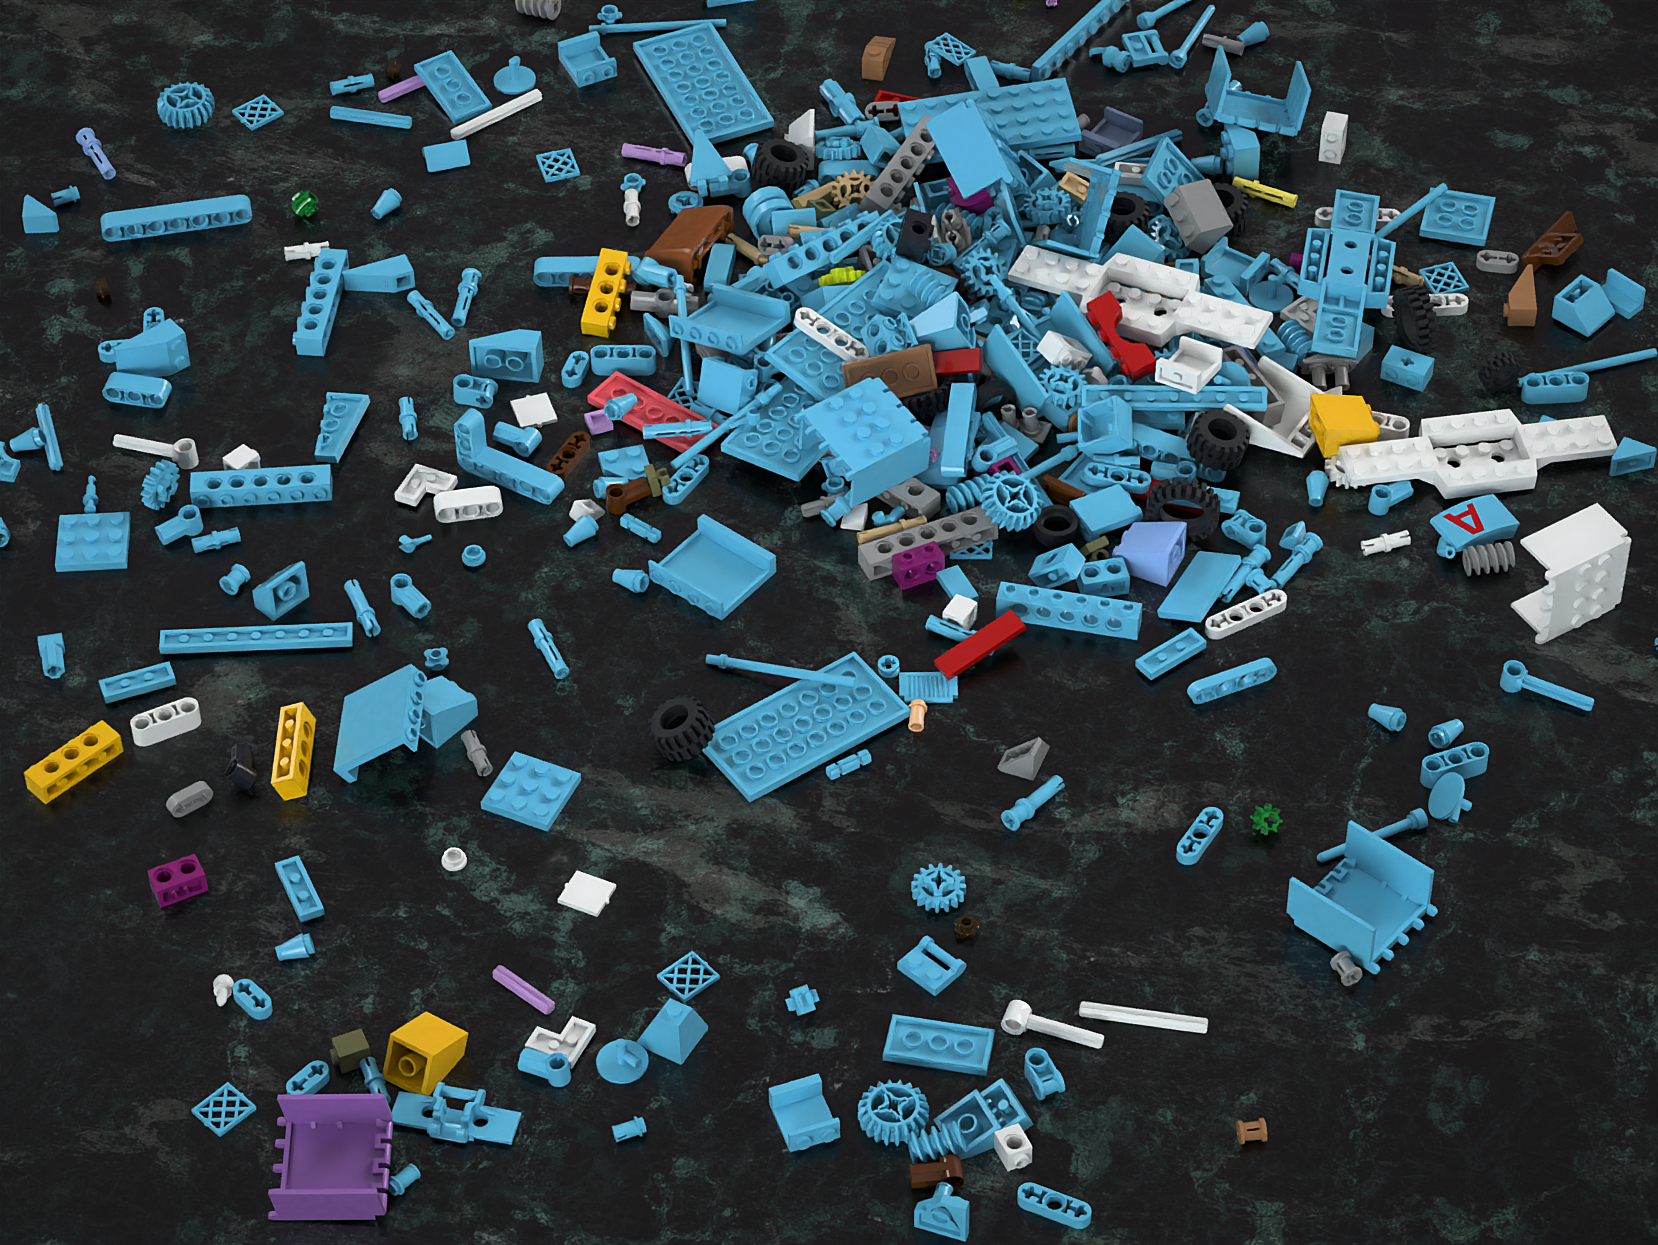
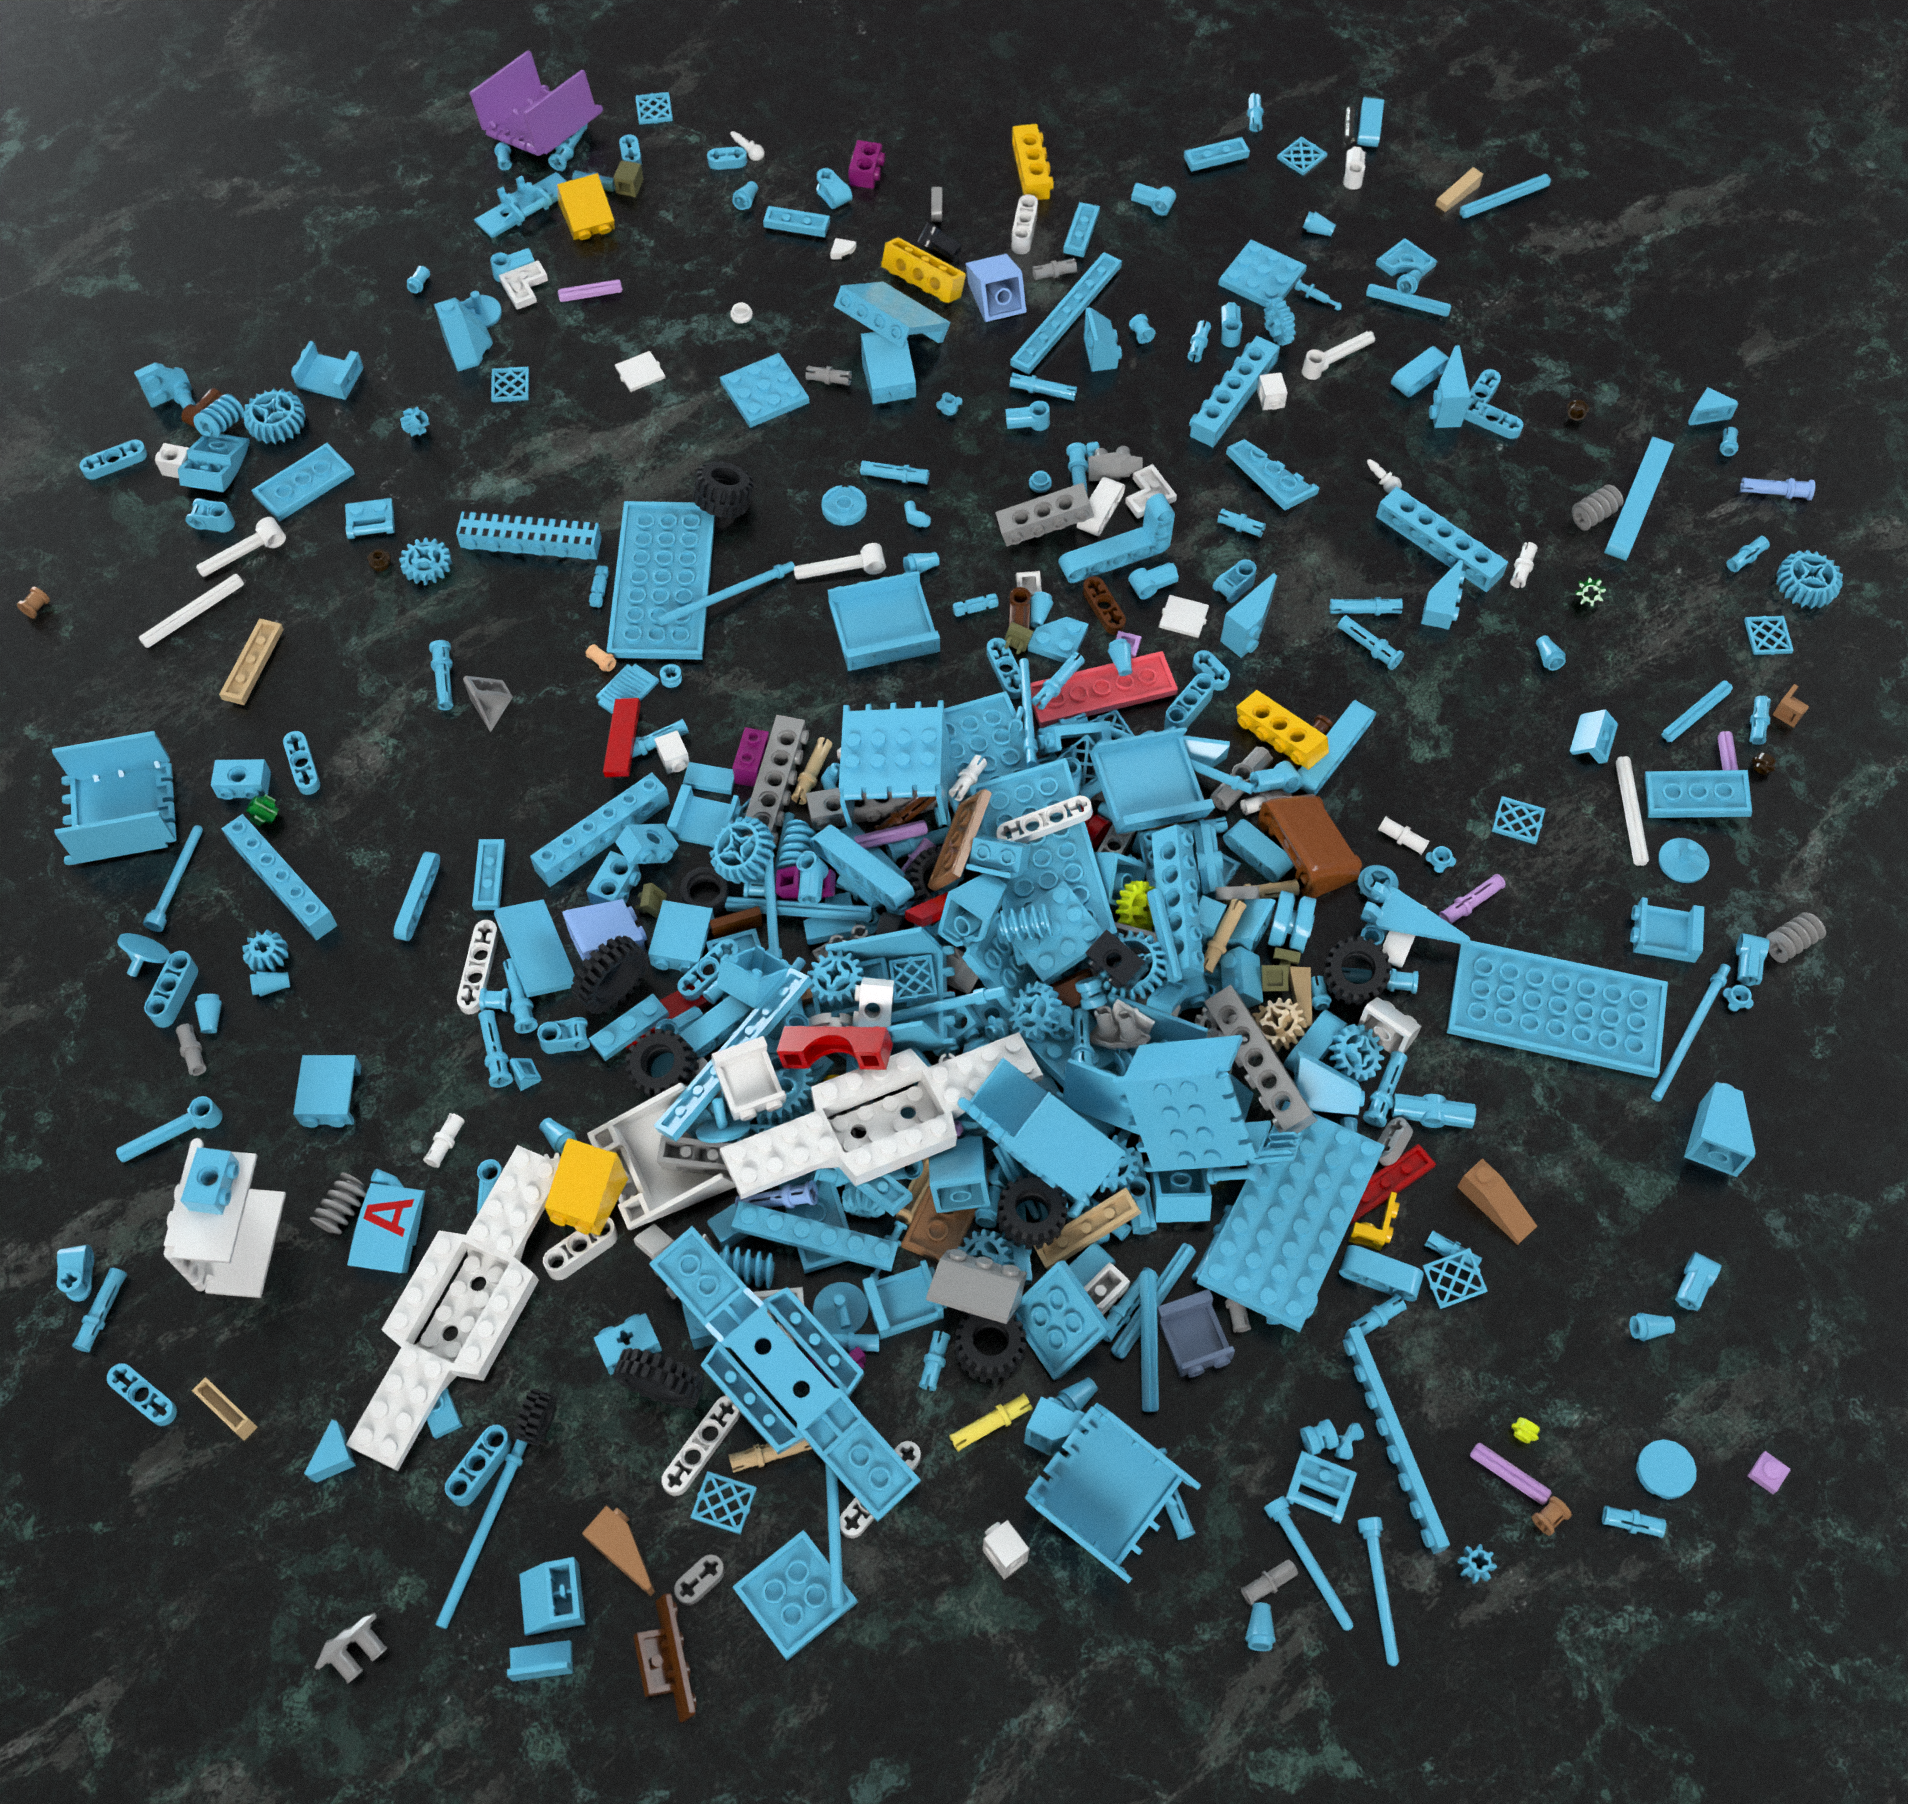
camera: 125 degrees right, 15 degrees up
medium azure cone [563,515,599,547] -> none
none -> light grey pin [176,1024,207,1076]
none -> medium azure brick [180,1147,240,1215]
none -> medium azure brick [211,759,271,800]
none -> tan plate [219,618,284,705]
none -> medium azure brick [221,814,337,941]
none -> medium azure gear [242,929,289,972]
none -> medium azure panel [293,1055,361,1127]
none -> medium azure brick [456,512,602,559]
none -> medium azure panel [667,784,743,847]
none -> white axle [794,543,886,579]
none -> medium azure piece [817,168,852,209]
none -> medium azure tile [822,485,867,526]
none -> white tile [830,238,856,259]
none -> medium azure arm [904,501,931,528]
none -> medium azure pin [918,1331,951,1391]
none -> light blue slope [966,254,1026,322]
none -> light grey brick [996,483,1094,546]
none -> light grey pin [1032,258,1077,280]
none -> medium azure pin [1066,443,1088,495]
none -> light grey connector [1088,446,1143,481]
none -> yellow bracket [1349,1192,1400,1251]
none -> white bar [1367,459,1402,493]
none -> light grey piece [1572,485,1623,531]
none -> medium azure pin [1727,536,1769,572]
none -> medium azure piece [1736,933,1769,986]
none -> medium nougat panel [1773,684,1809,728]

